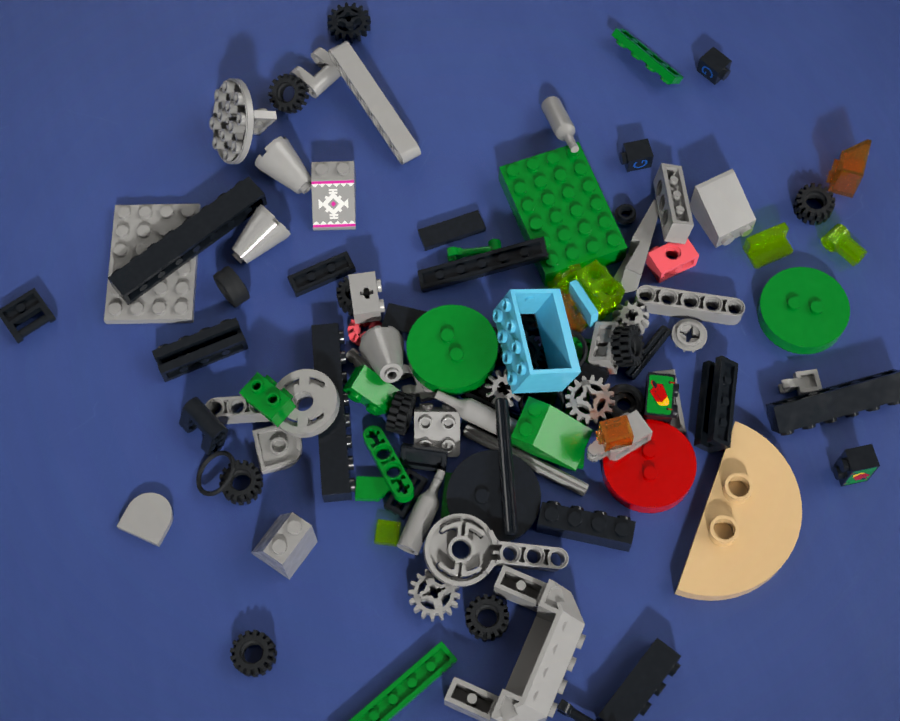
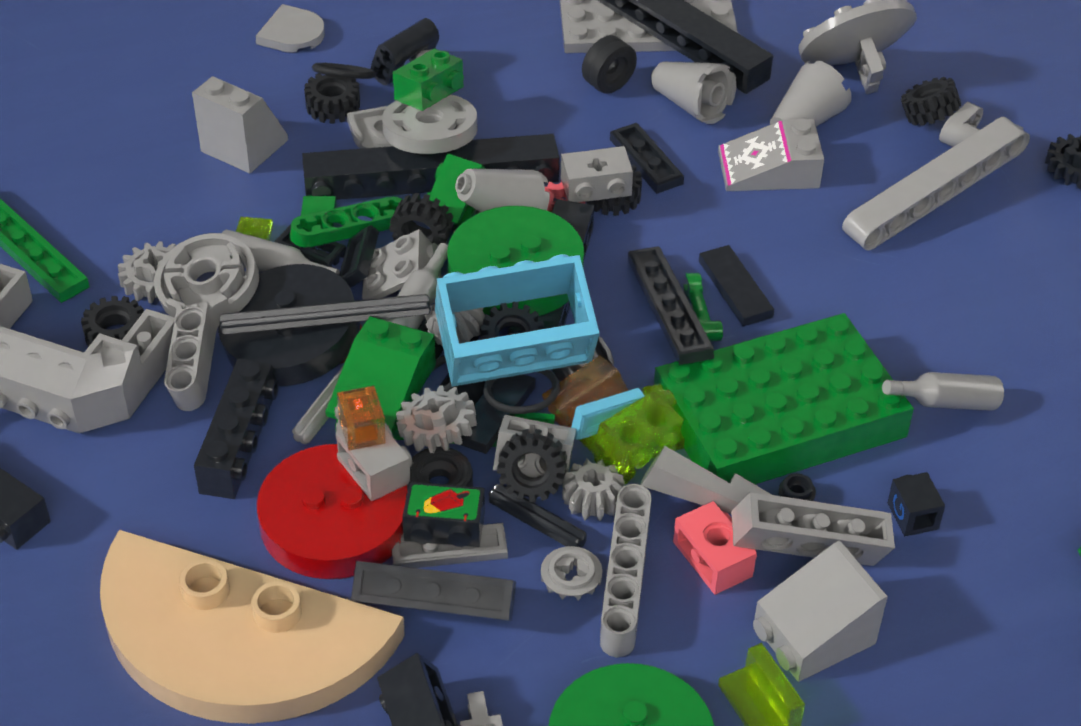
camera: 85 degrees right, 20 degrees down
black brick [152,317,249,382] -> none
black tyre [230,630,277,677] -> none

